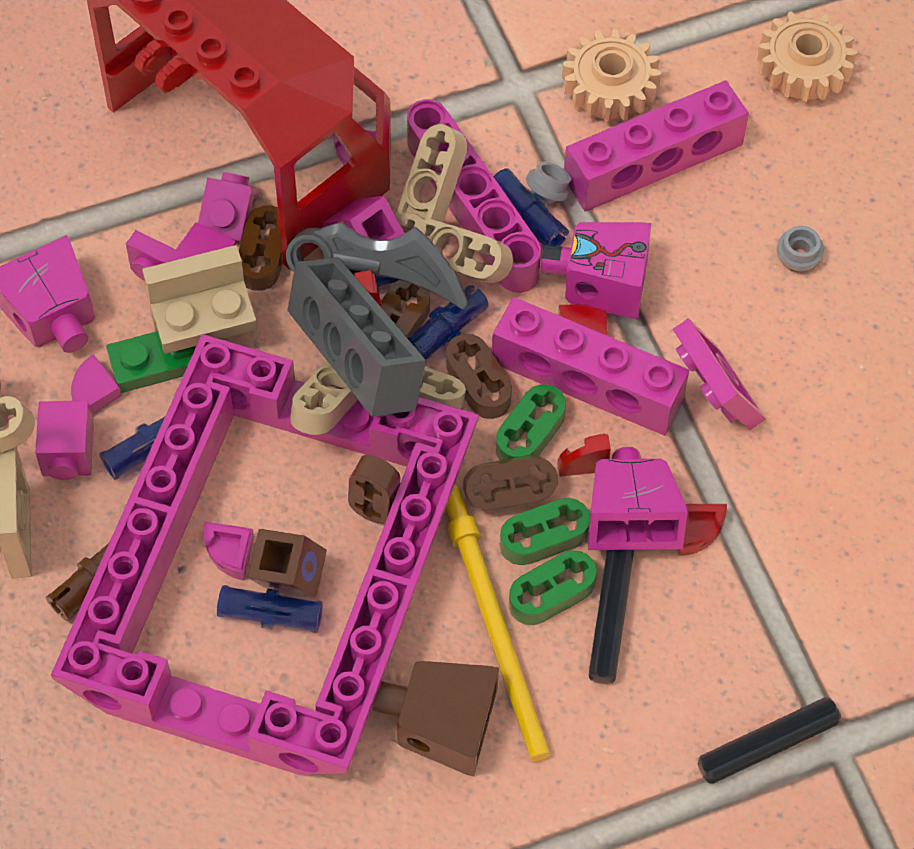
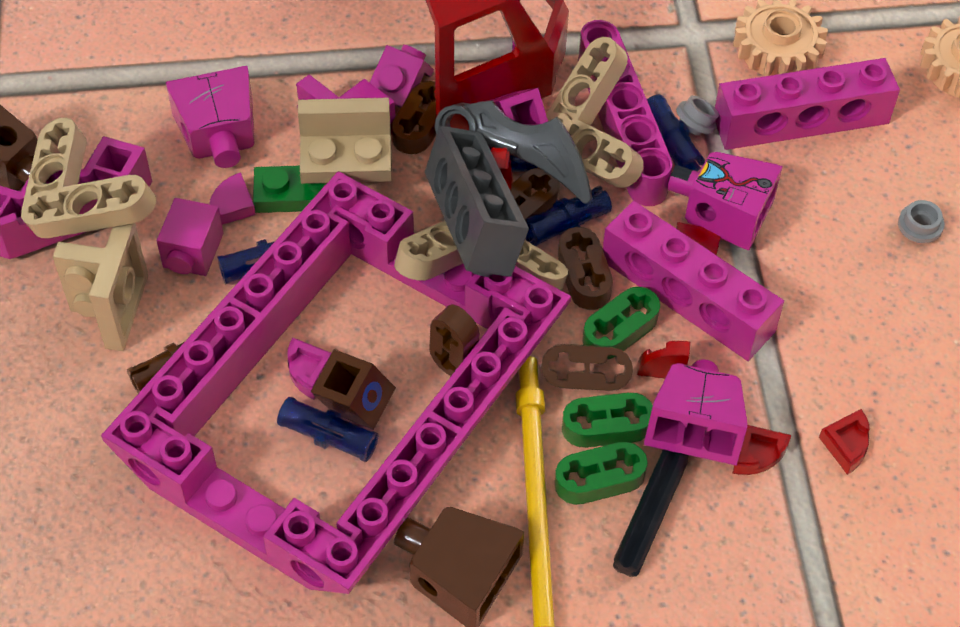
camera: 15 degrees right, 5 degrees down
dark pink plate [673,318,765,430] -> none
none -> red tile [819,409,870,475]

